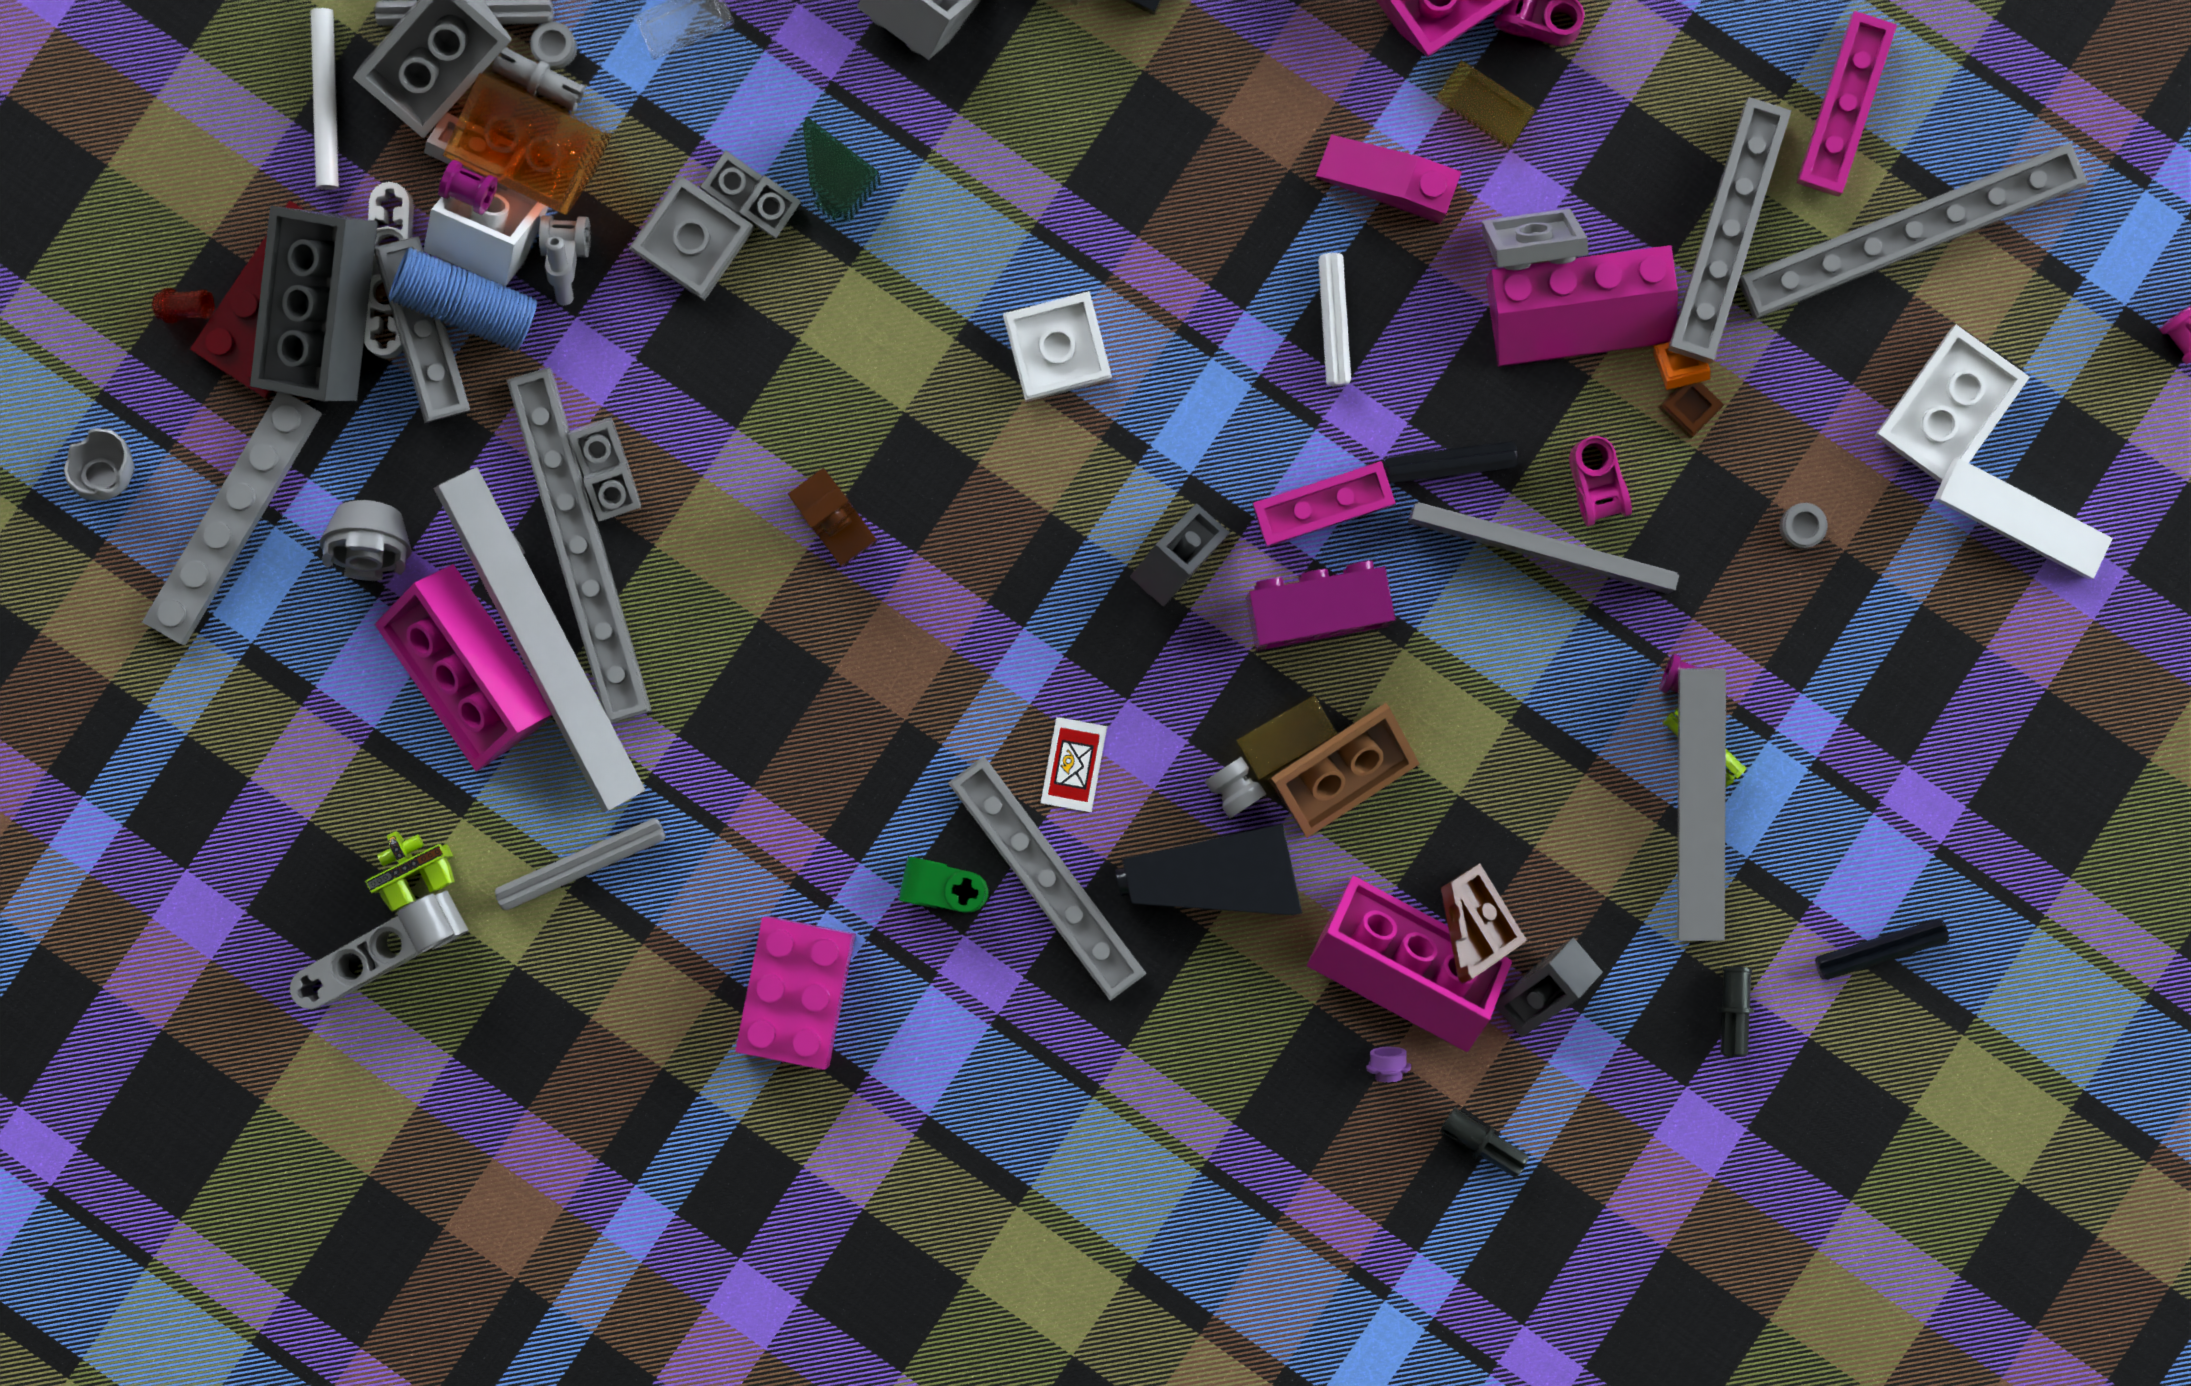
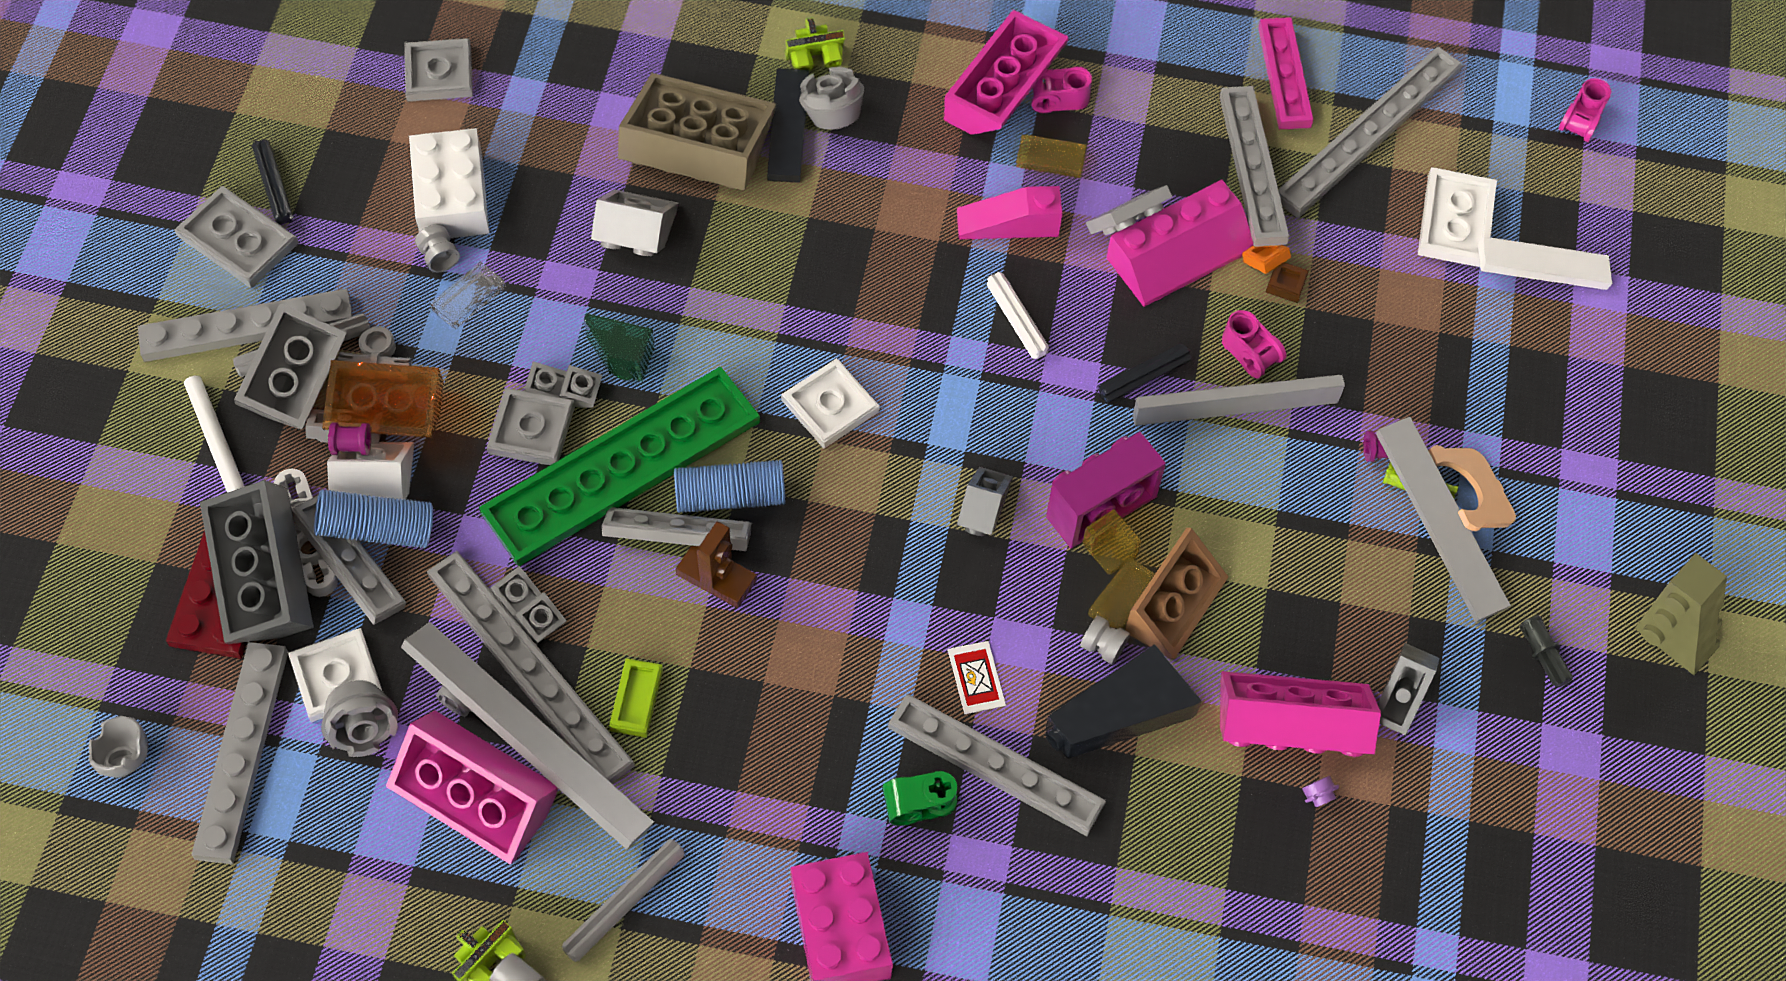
camera: 30 degrees left, 25 degrees down
clear red pin [152,287,214,324] -> none
light grey piece [539,215,590,305] -> none
dark pink plate [1252,461,1396,547] -> none
pearl dark grey axle [1439,1107,1528,1177] -> none
wing [1441,863,1527,984] -> none
light grey tile [1779,503,1828,549] -> none
black axle [1815,919,1949,980] -> none
none -> white tile [288,628,383,722]
none -> green plate [479,366,760,567]
none -> light grey tile [602,508,752,551]
none -> lime tile [609,658,663,738]
none -> medium blue piece [674,460,785,514]
none -> clear yellow panel [1082,509,1141,574]
none -> light nougat piece [1428,445,1516,531]
none -> olive wedge [1634,553,1727,675]

